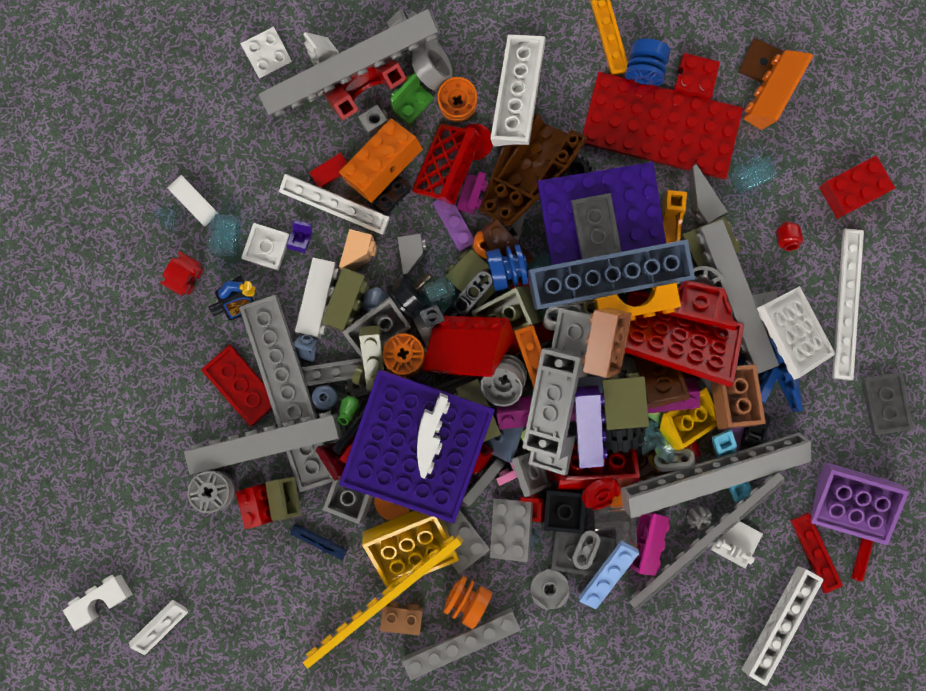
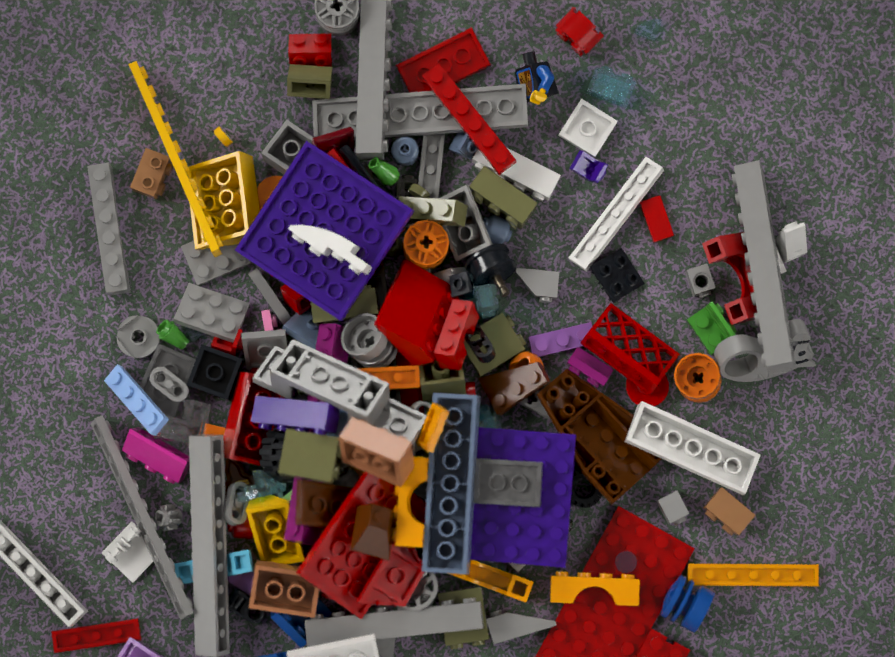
camera: 105 degrees right, 0 degrees up
white beam [167,175,219,226] -> none
white hinge [240,27,292,78] -> none
dark blue pin [290,523,348,561] -> none
orange brick [339,118,423,203] -> none
light nougat slope [339,229,377,271] -> none
orange wheel [443,575,493,629] -> none
blue wheel [486,244,528,291] -> none
red tile [582,477,621,510] -> none
none -> bright green cone [156,320,189,350]
none -> yellow tile [213,126,233,147]
none -> reddish brown slope [350,504,396,561]
none -> light orange plate [416,403,449,453]
none -> red plate [422,64,516,175]
none -> red arch [434,299,479,370]
none -> light orange arch [550,572,640,606]
none -> tile [615,551,637,573]
none -> light grey brick [656,491,689,526]
none -> medium nougat brick [703,487,755,536]

